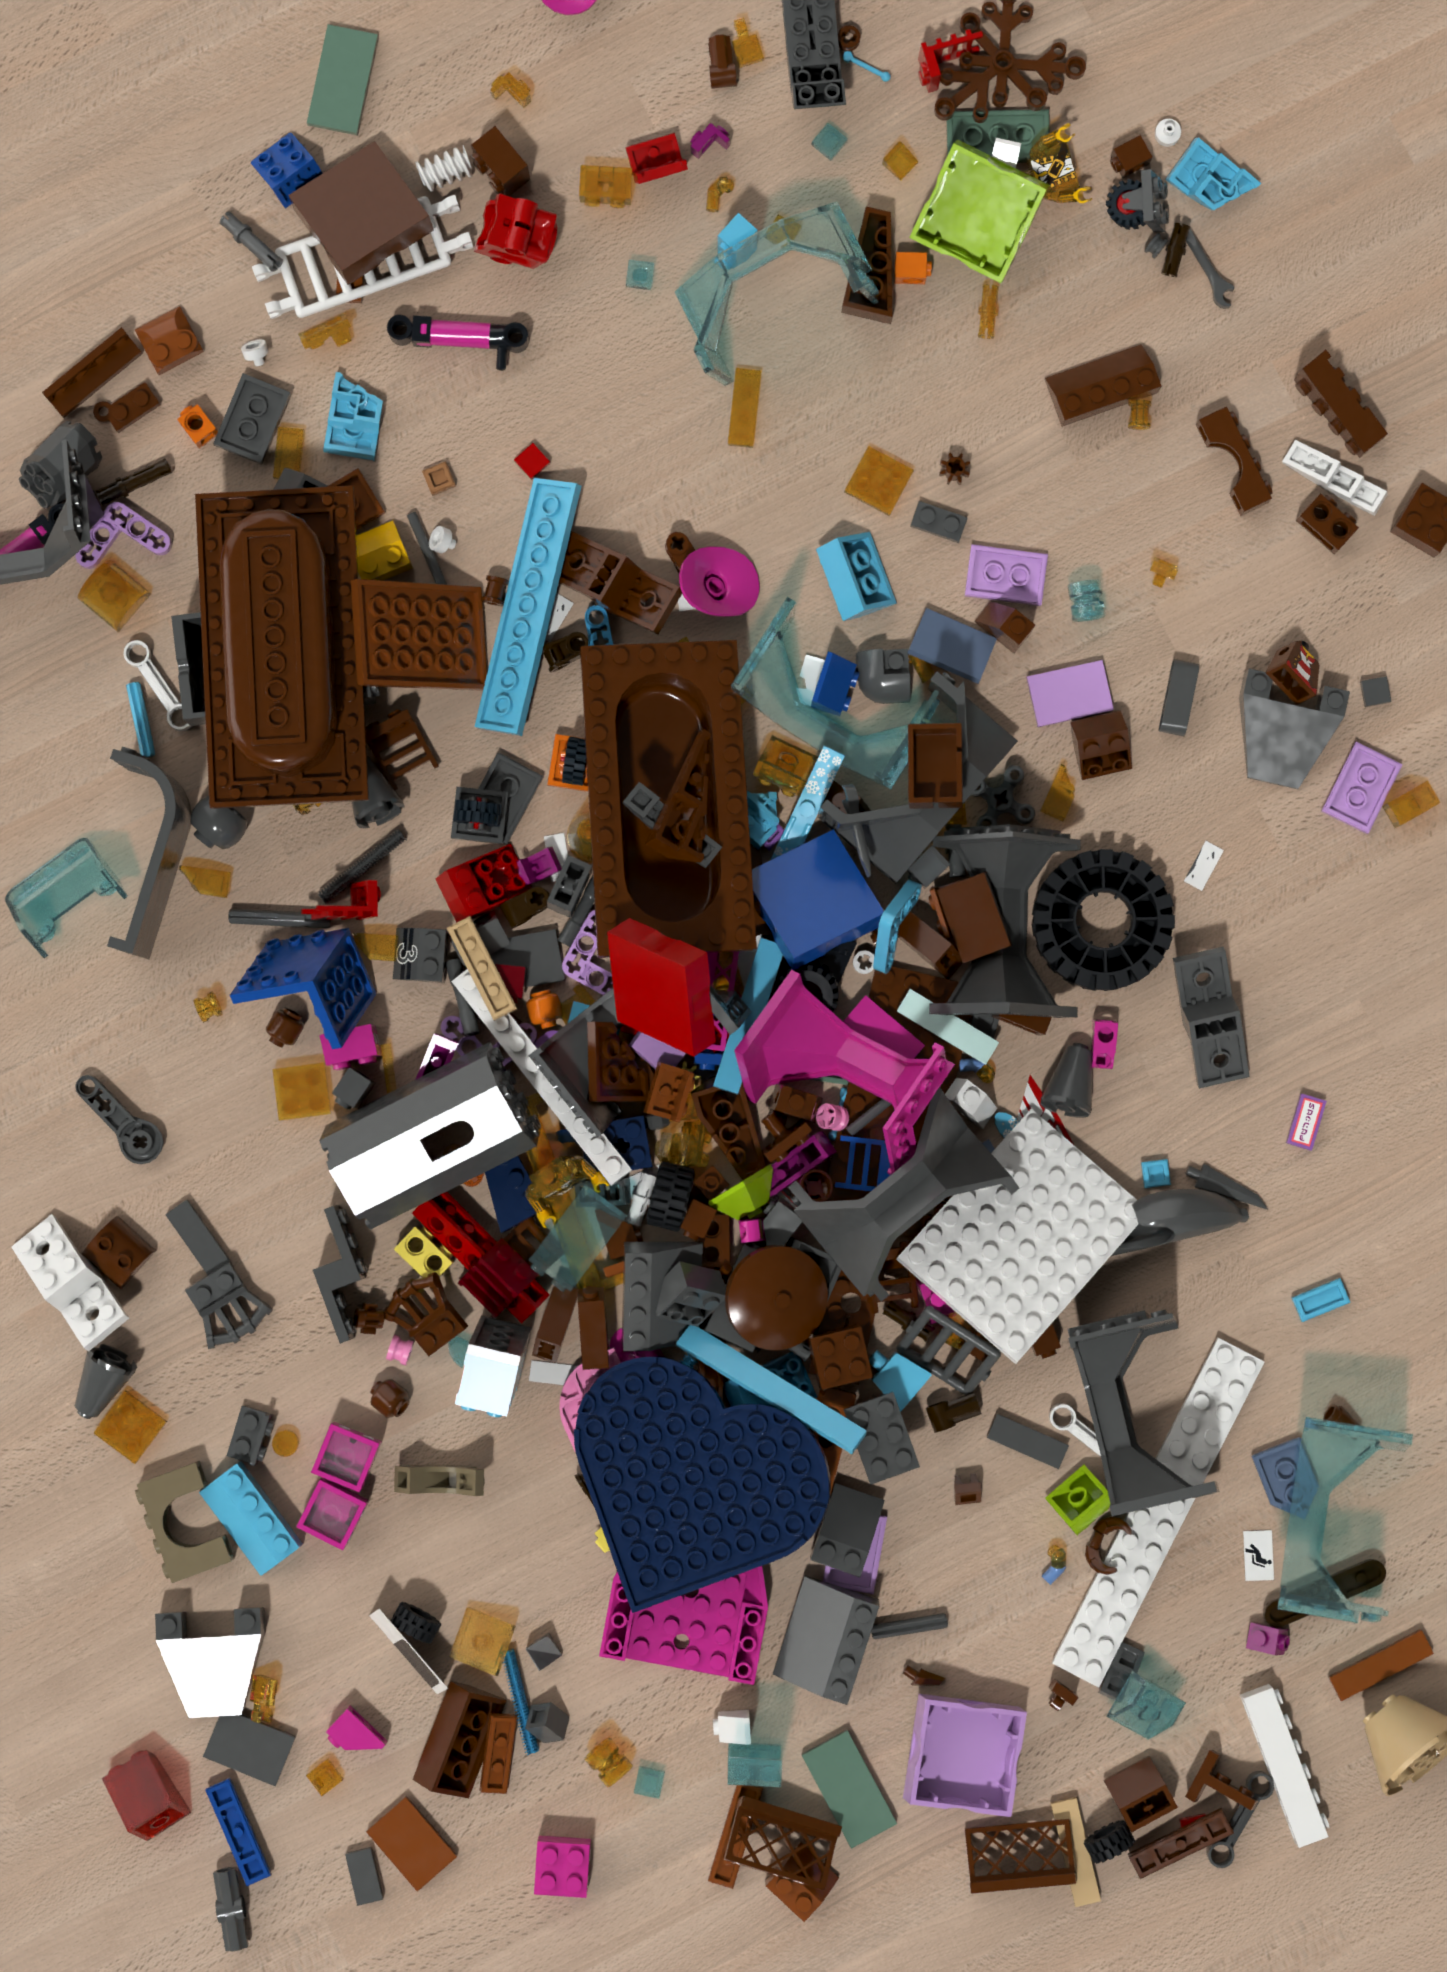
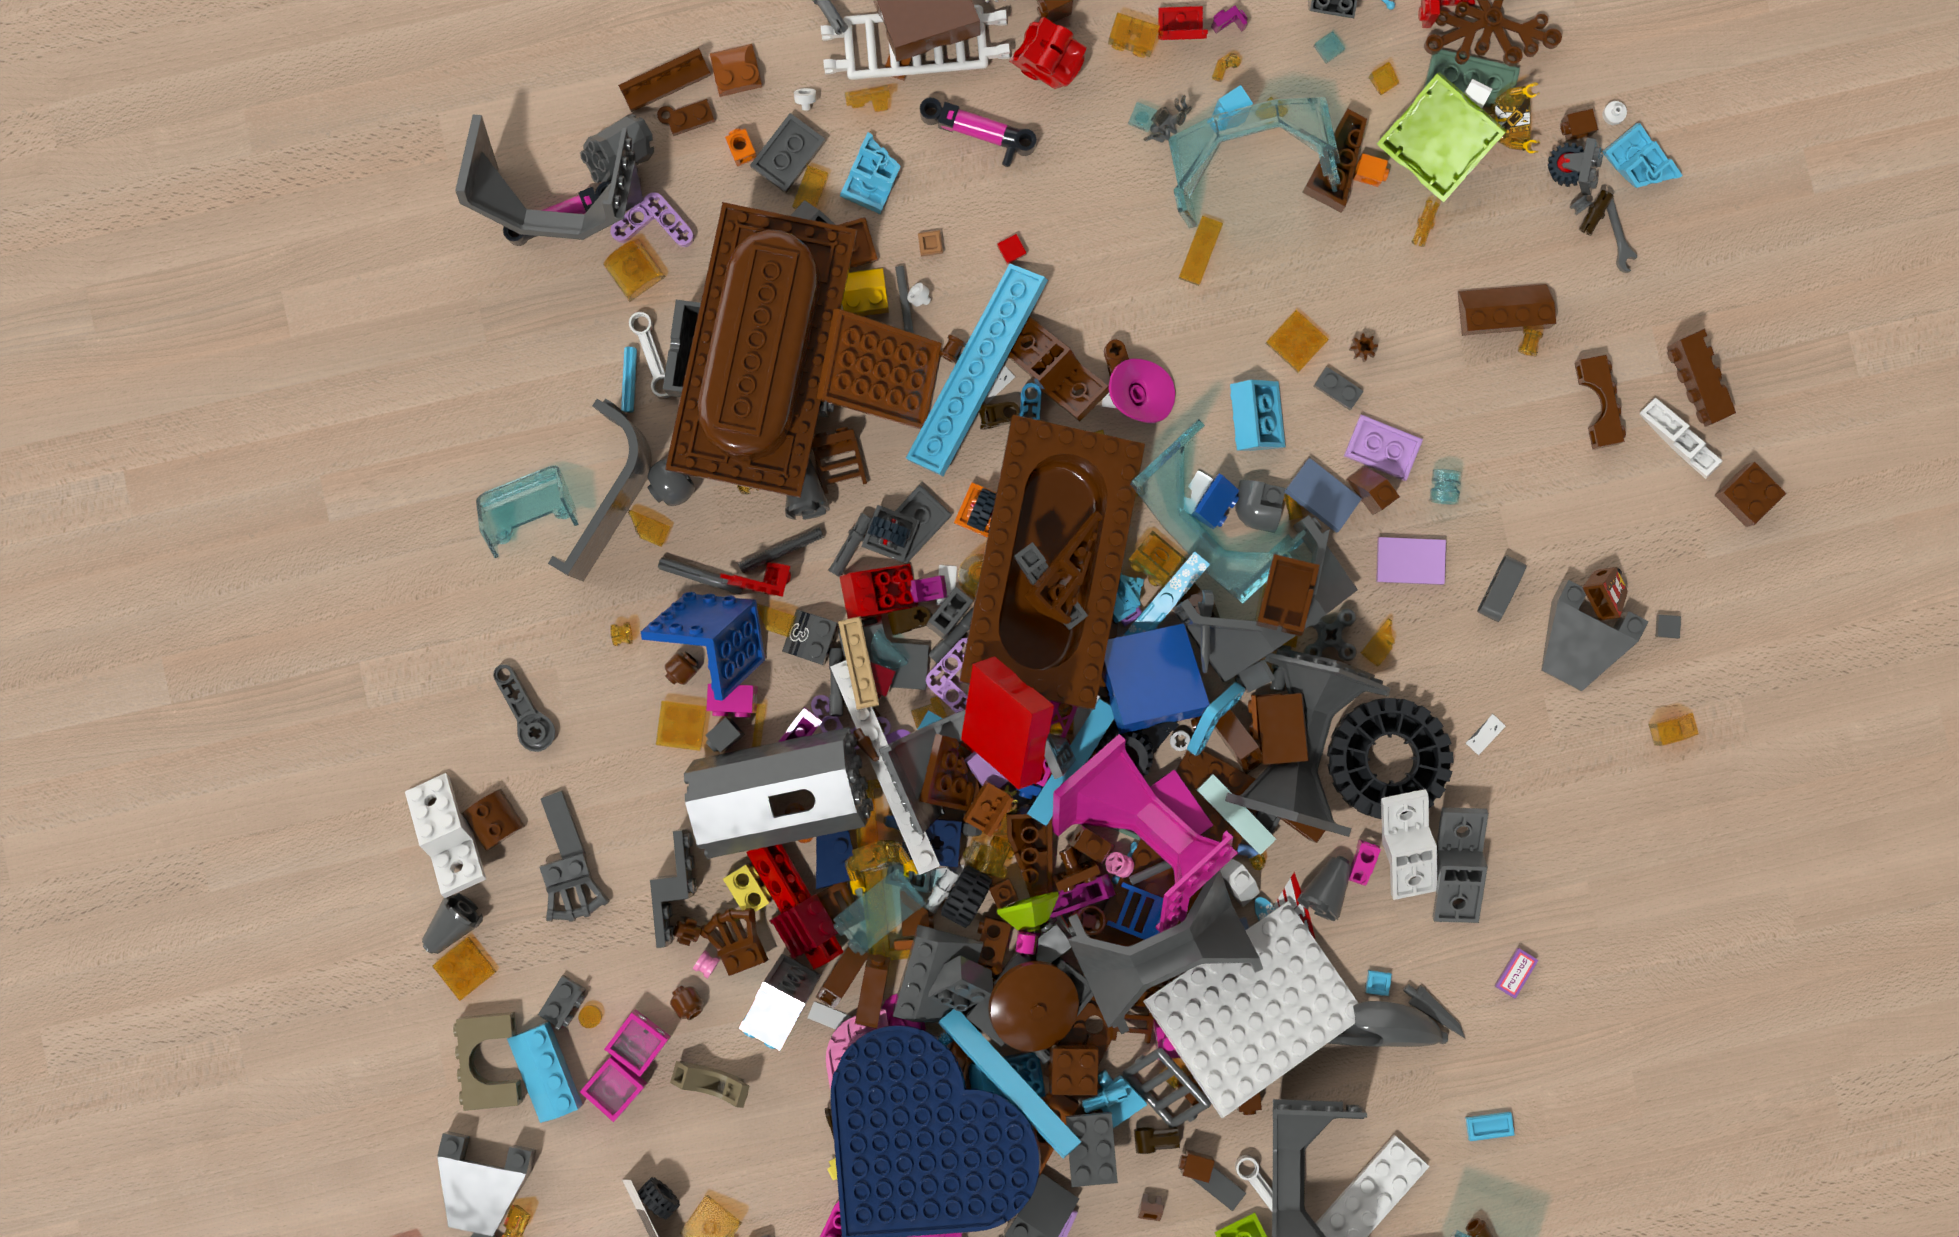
camera: 15 degrees right, 0 degrees up
dark brown pin [95,458,172,506] -> none
clear light blue tile [448,1335,469,1368] -> none
orange head [526,990,563,1029] -> none
reddish brown brick [680,1199,717,1241] -> none
dark brown pin [882,1301,935,1342] -> none
reddish brown slope [1070,711,1132,780] -> none
clear yellow tile [1150,557,1178,588] -> none
reddish brown brick [1296,493,1359,554] -> none
lavender tile [1321,742,1403,834] -> none
none -> dark grey pin [828,513,872,577]
none -> reddish brown bar [853,728,879,762]
none -> clear light blue tile [870,630,908,669]
none -> medium azure axle [1082,1086,1129,1113]
none -> animal [1143,95,1192,143]
none -> reddish brown brick [1178,1149,1215,1183]
none -> white bracket [1381,789,1437,900]

